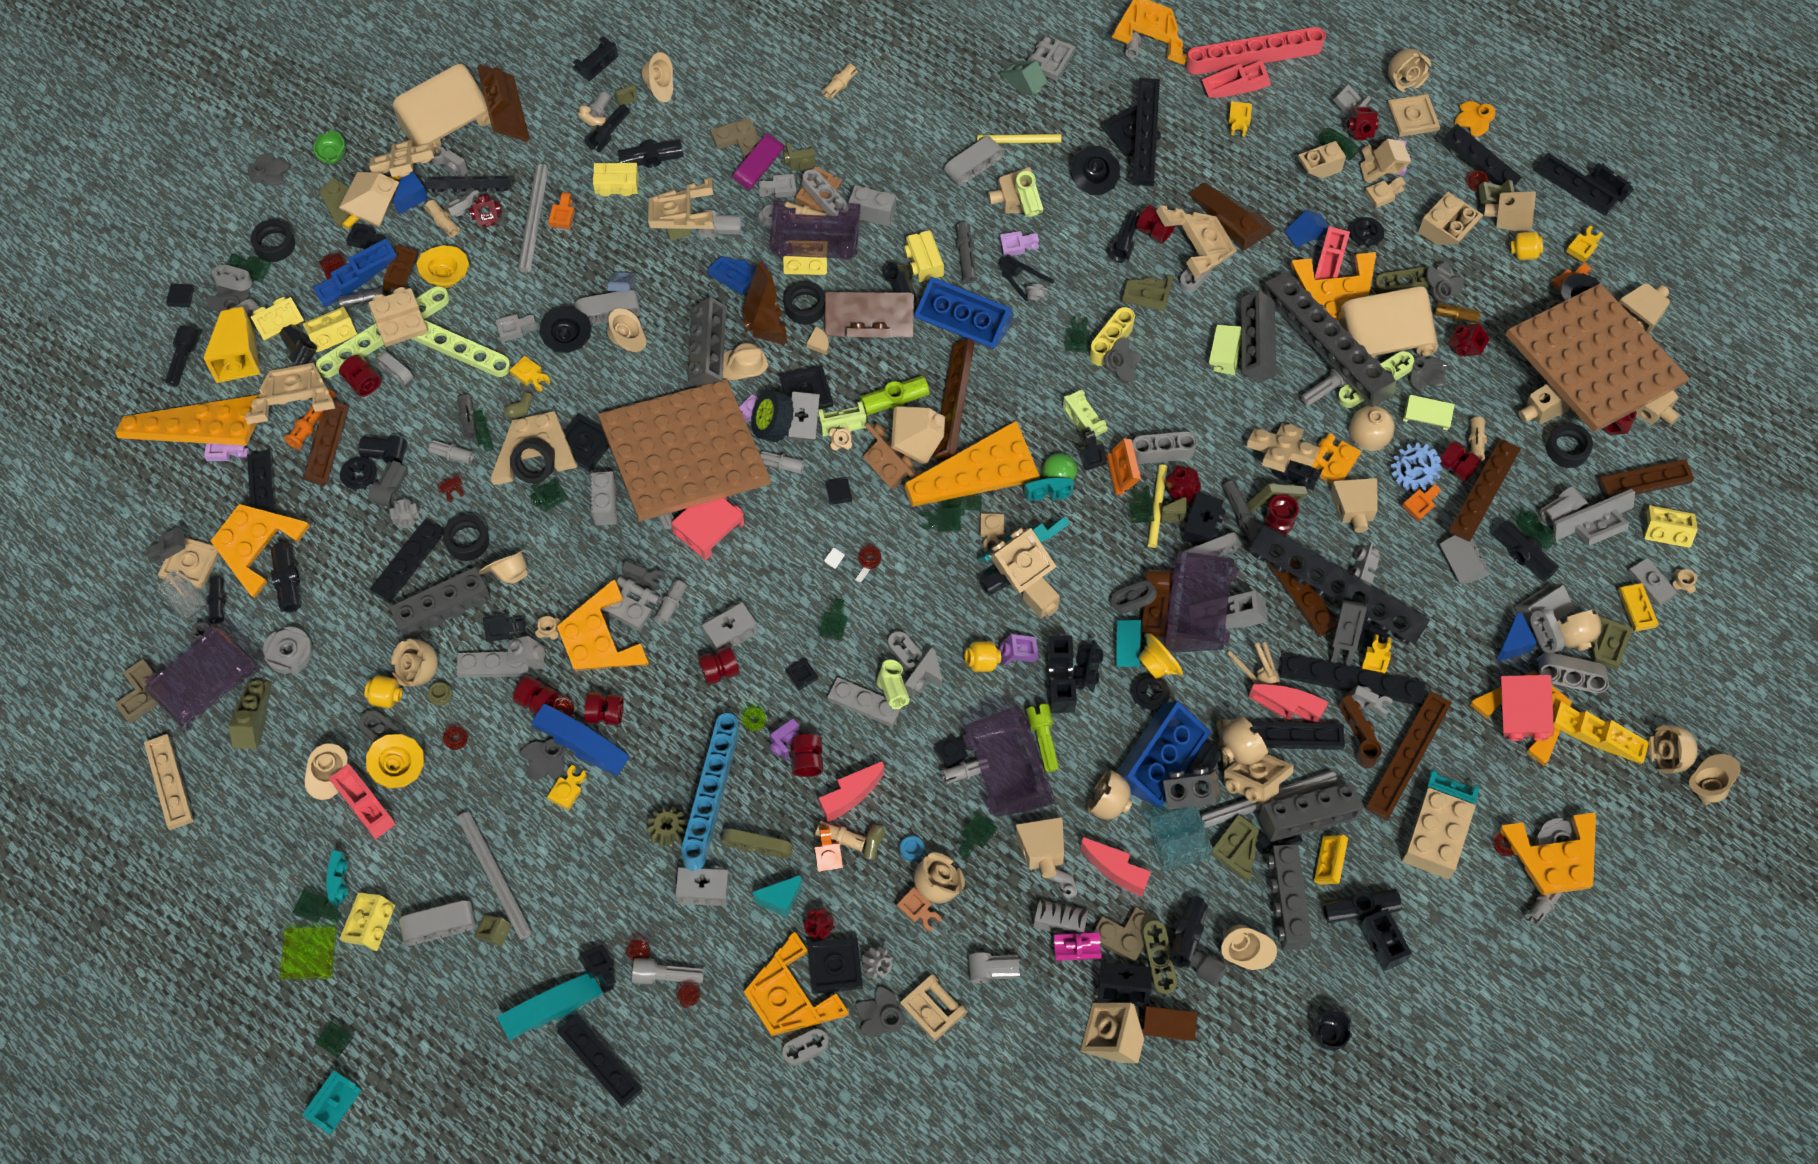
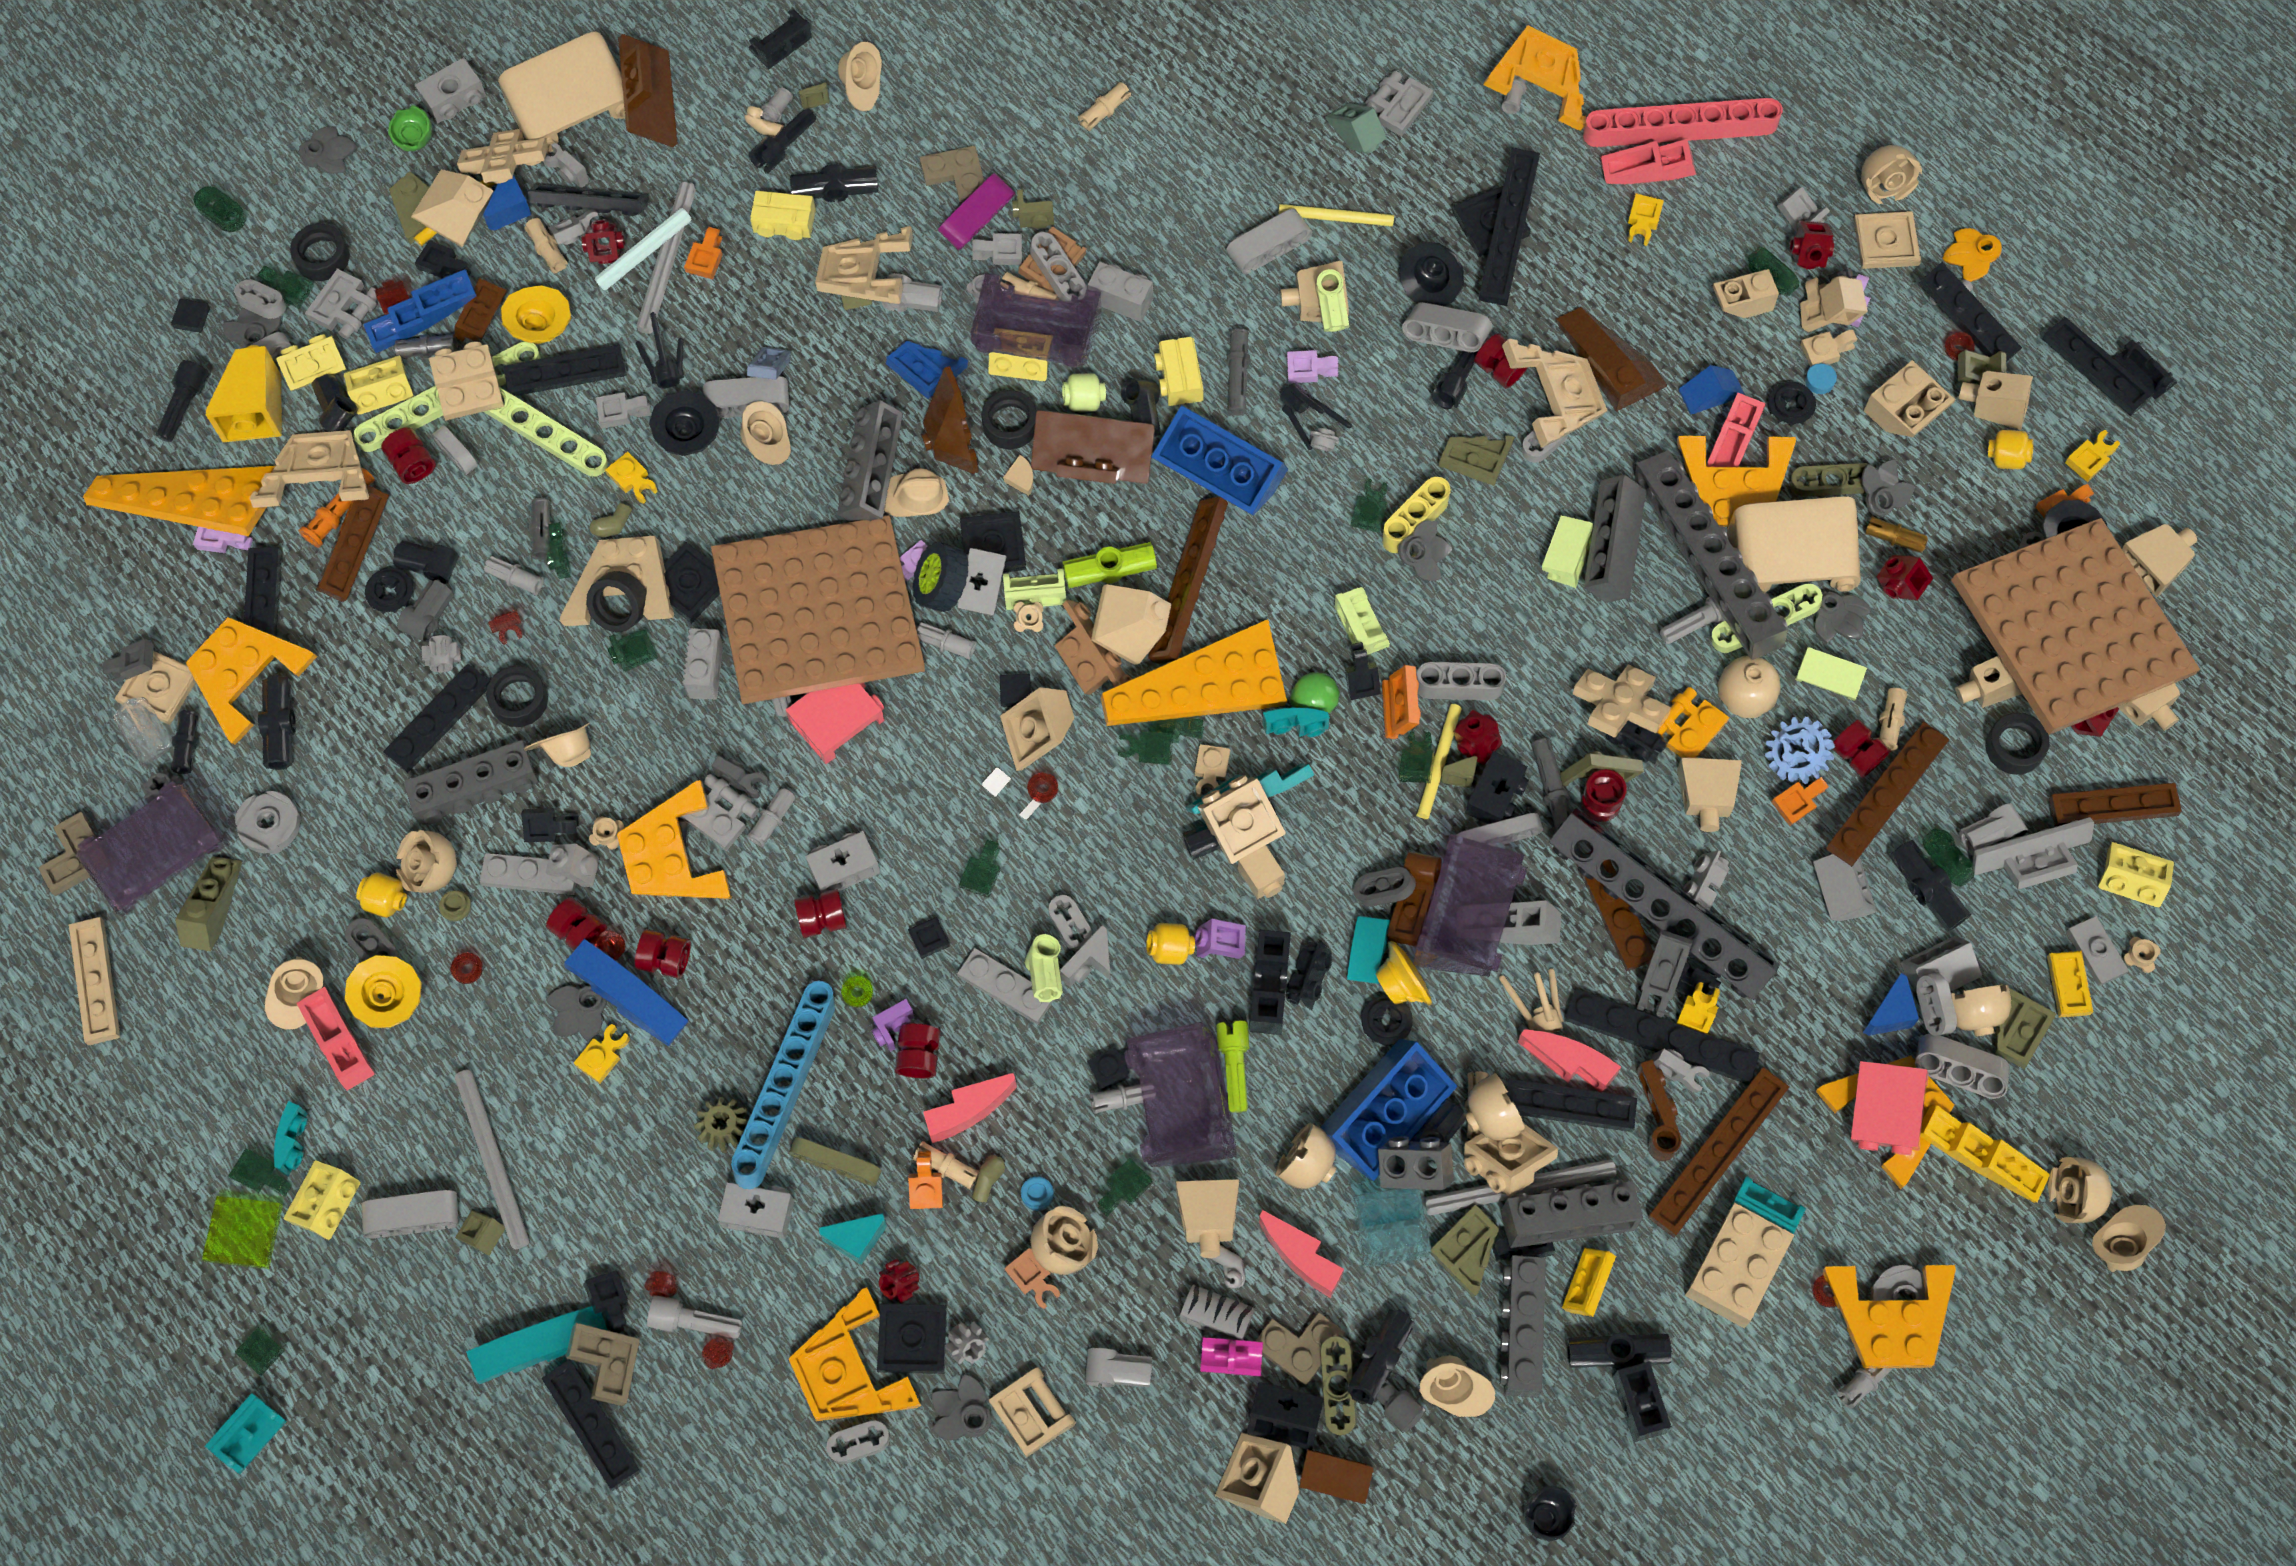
camera: 10 degrees right, 5 degrees up
none -> clear green plate [194,186,246,232]
none -> light grey plate [305,269,381,340]
none -> light grey brick [415,57,486,124]
none -> black plate [503,345,626,396]
none -> dark tan plate [566,1323,640,1406]
none -> light aqua axle [595,208,692,290]
none -> black plant [635,312,684,389]
none -> tan slope [1000,687,1074,771]
none -> yellowish green head [1062,373,1106,413]
none -> light grey beam [1402,303,1492,352]
none -> dark azure tile [1805,363,1837,394]

